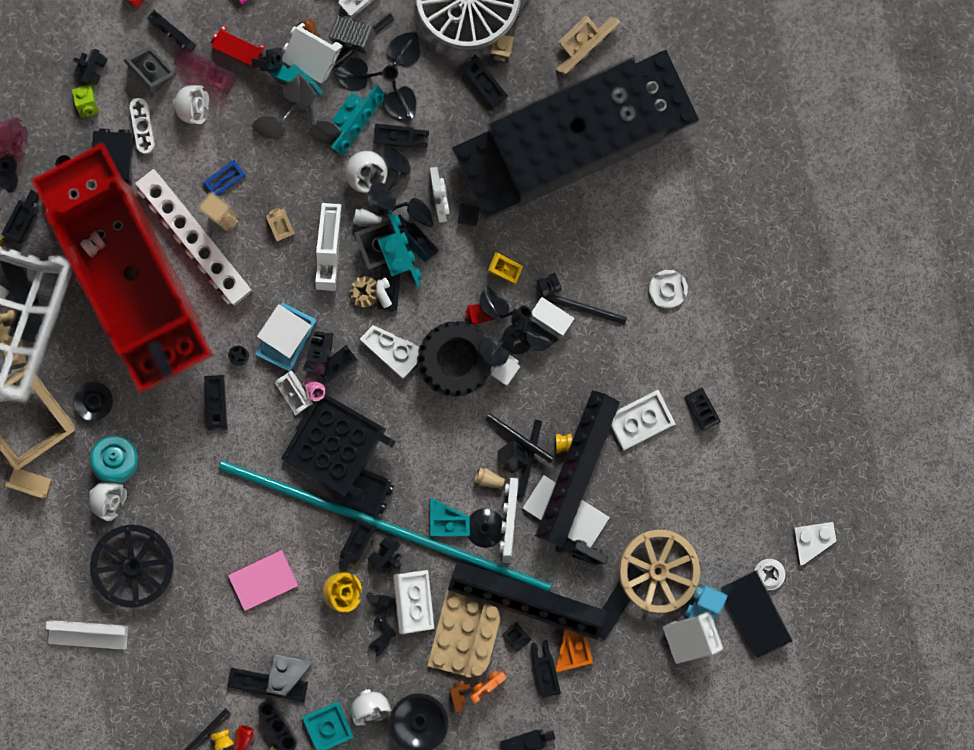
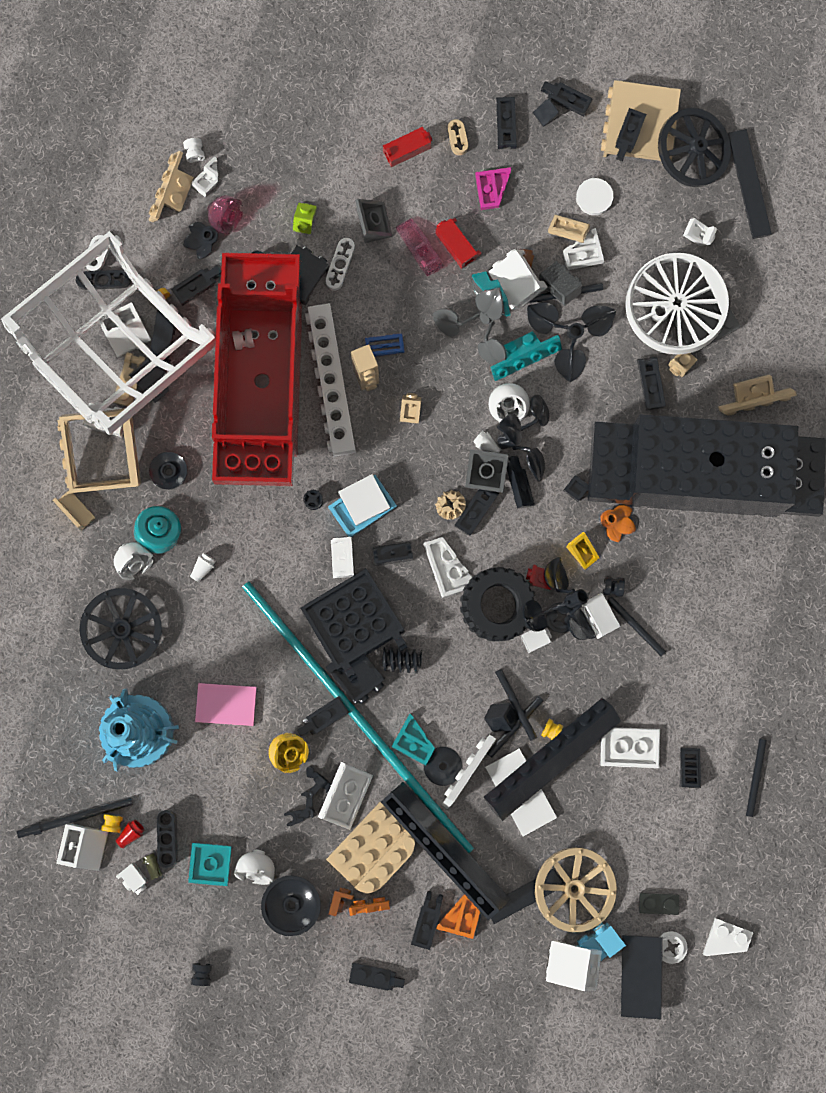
camera: 30 degrees right, 5 degrees down
white panel [46,620,128,650] -> none
black hips [73,48,108,85] -> none
black hinge [147,10,196,51] -> none
black beam [148,339,174,378] -> none
white cylinder [173,85,209,124] -> none
black plate [204,375,228,431] -> none
black tile [227,667,308,702] -> none
black bracket [252,47,282,71] -> none
wing [266,655,312,698] -> none
black hinge [303,331,334,375] -> none
bright pink cone [303,378,325,401] -> none
white slope [315,203,341,291] -> none
black hips [368,537,403,572] -> none
black hinge [373,124,429,148] -> none
white arm [376,278,392,308] -> none
teal bracket [377,211,423,287] -> none
white wing [430,167,450,223] -> none
tan cone [474,467,505,490] -> none
black slope [502,622,531,652] -> none
black wing [555,540,608,565] -> none
white tile [649,270,688,309] -> none
none -> medium azure cone [99,689,179,772]
none -> white cone [190,553,216,582]
none -> black piece [382,647,422,674]
none -> orange plate [600,505,636,542]
none -> pearl dark grey plate [639,893,679,915]
none -> black bar [746,739,767,817]

